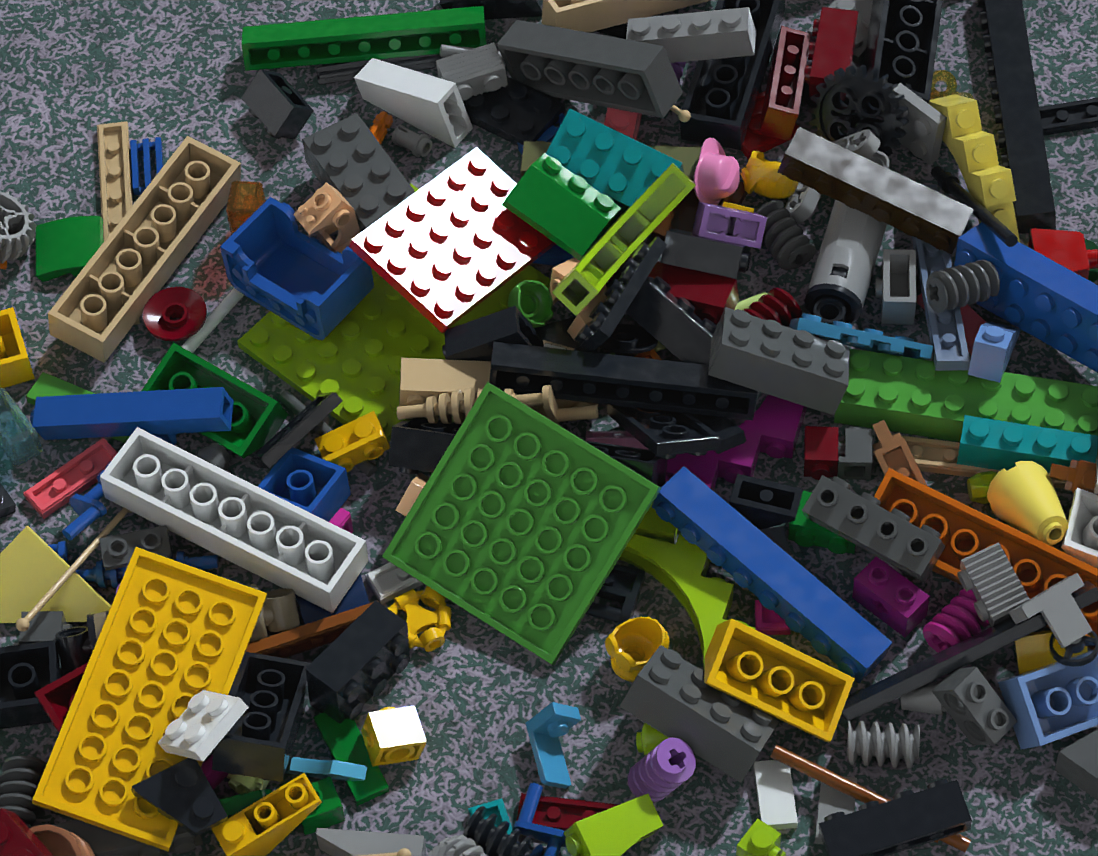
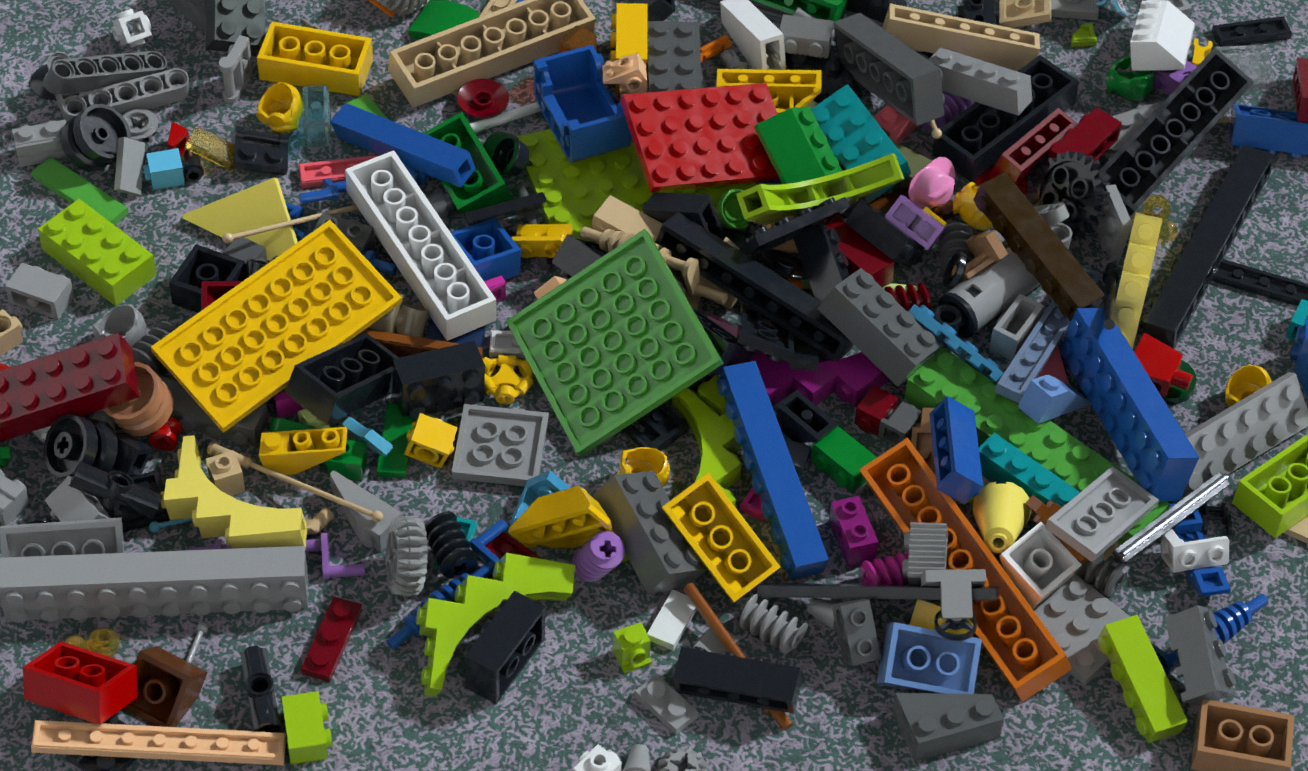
camera: 25 degrees right, 5 degrees down
black wing [131,758,228,837] -> none
white plate [158,690,249,761] -> none
dark grey brick [802,475,945,583] -> none
dark grey piece [926,260,1000,313] -> none
none -> light grey plate [452,404,549,487]
none -> piece [483,131,533,176]
none -> yellow wedge [508,486,613,548]
none -> yellow brick [610,3,647,94]
none -> yellow wedge [716,69,821,114]
none -> blue brick [929,396,983,505]
none -> medium nougat piece [943,231,1008,289]

